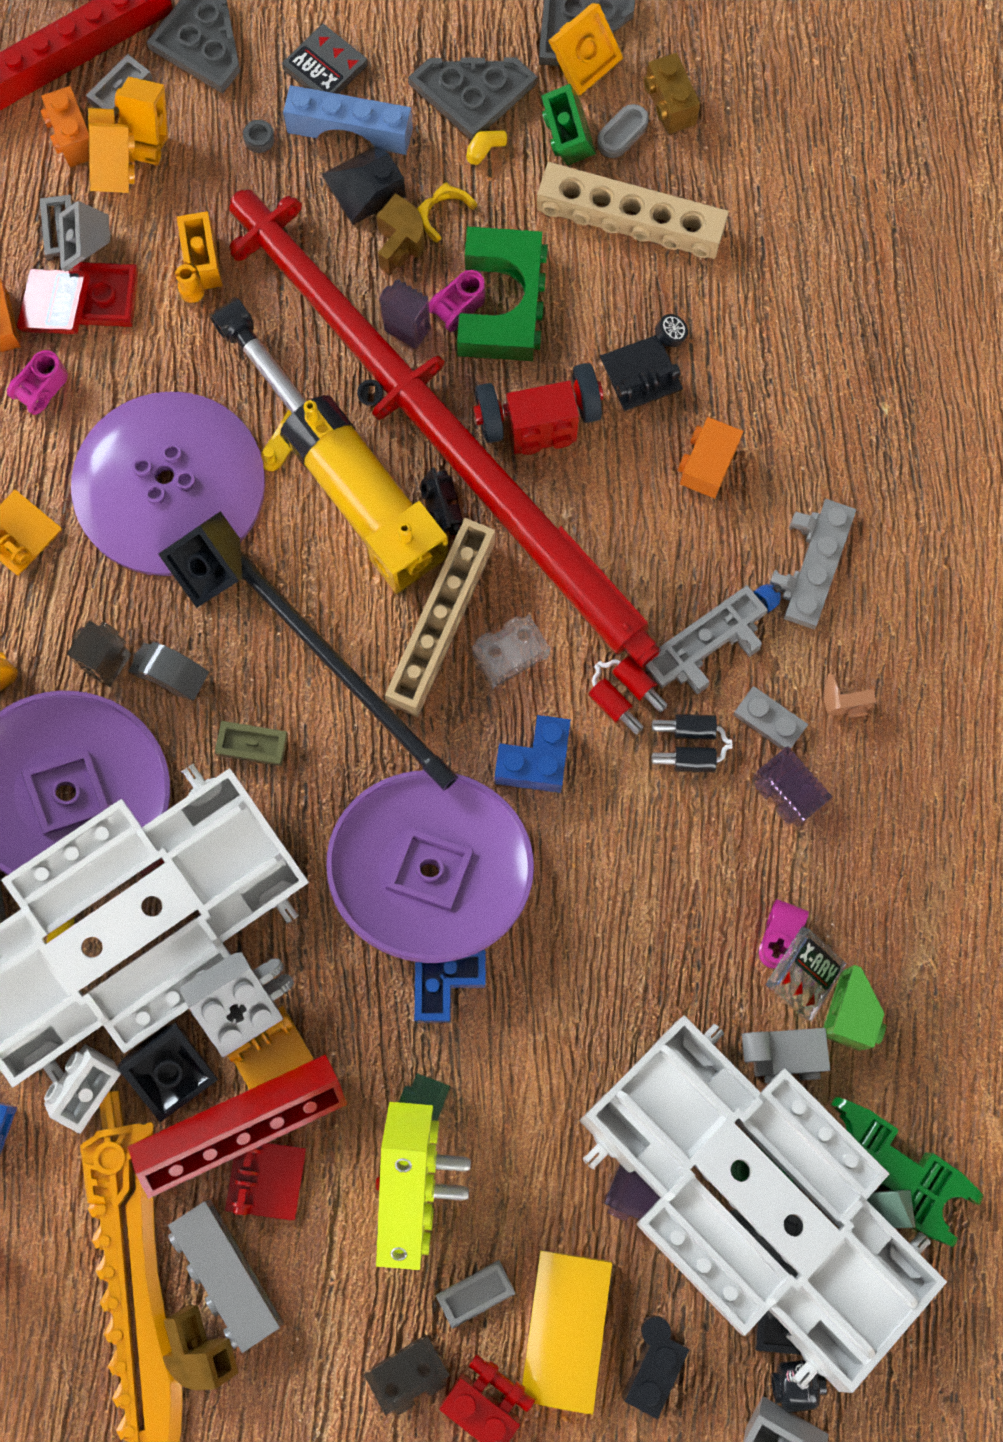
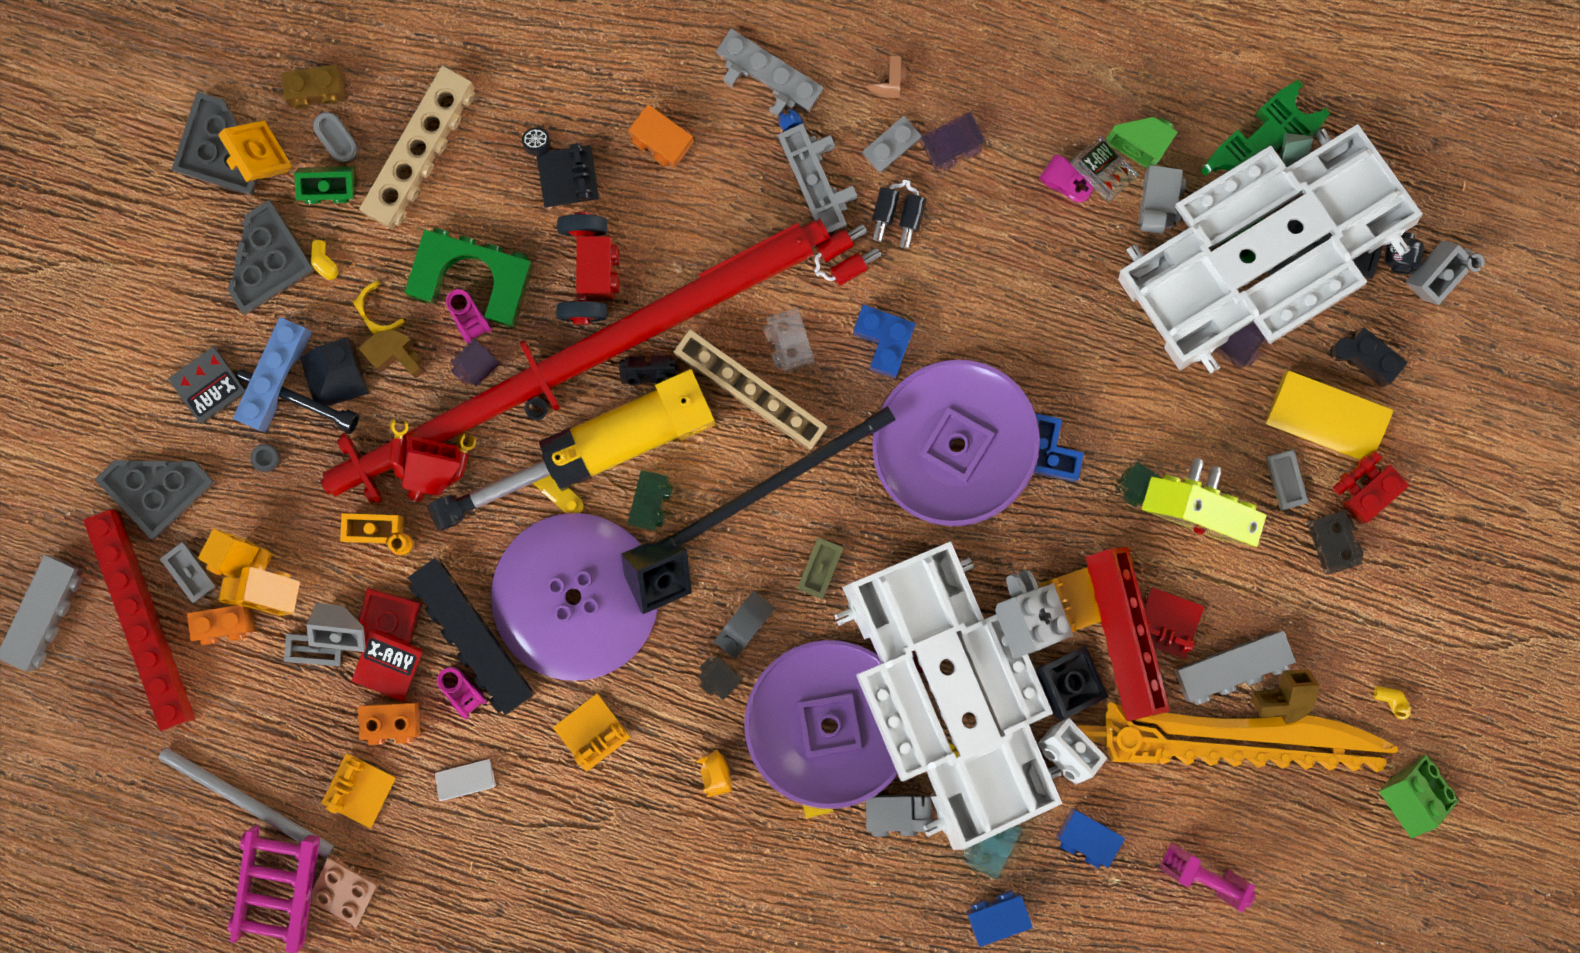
camera: 75 degrees left, 10 degrees up
none -> black piece [236,369,360,434]
none -> red torso [390,419,476,502]
none -> black brick [407,558,536,715]
none -> clear green brick [627,470,673,532]

